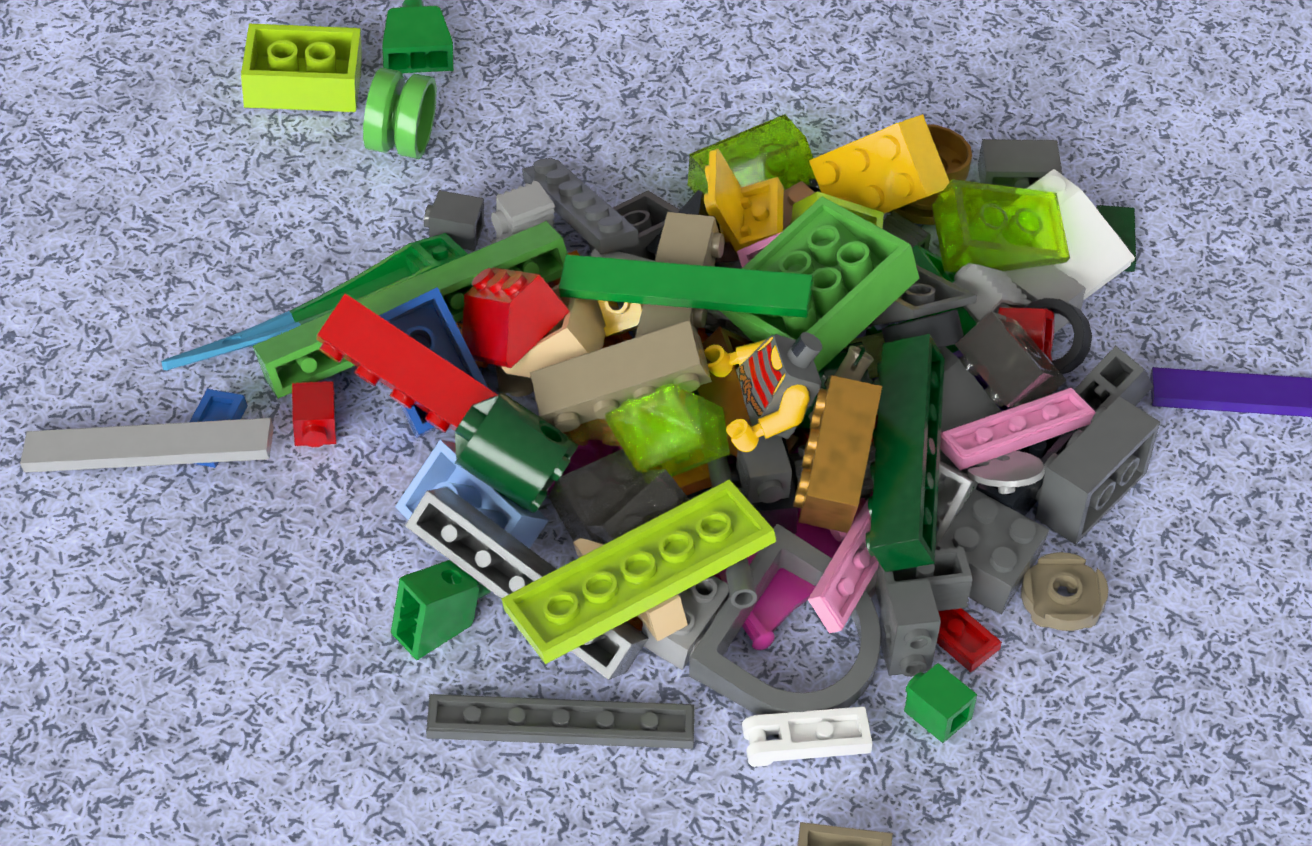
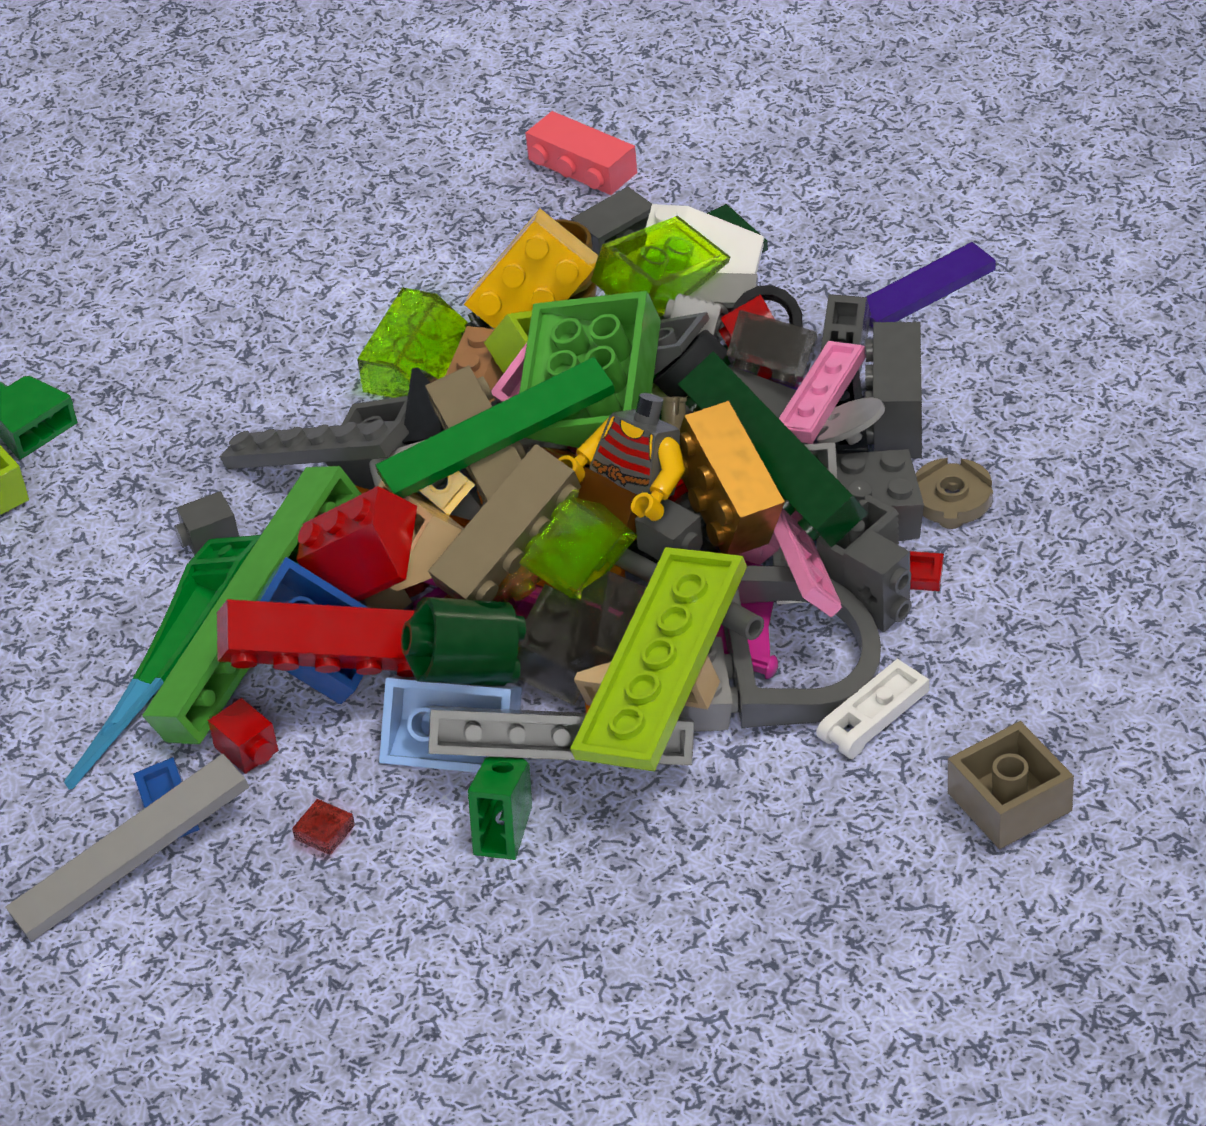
camera: 30 degrees left, 5 degrees down
bright green wheel [363,68,437,159] -> none
dark grey tile [426,694,694,749] -> none
light grey brick [491,181,555,244] -> none
yellow bracket [704,149,784,254] -> none
green brick [904,663,977,743] -> none
none -> clear red plate [292,799,355,855]
none -> coral brick [525,111,637,195]

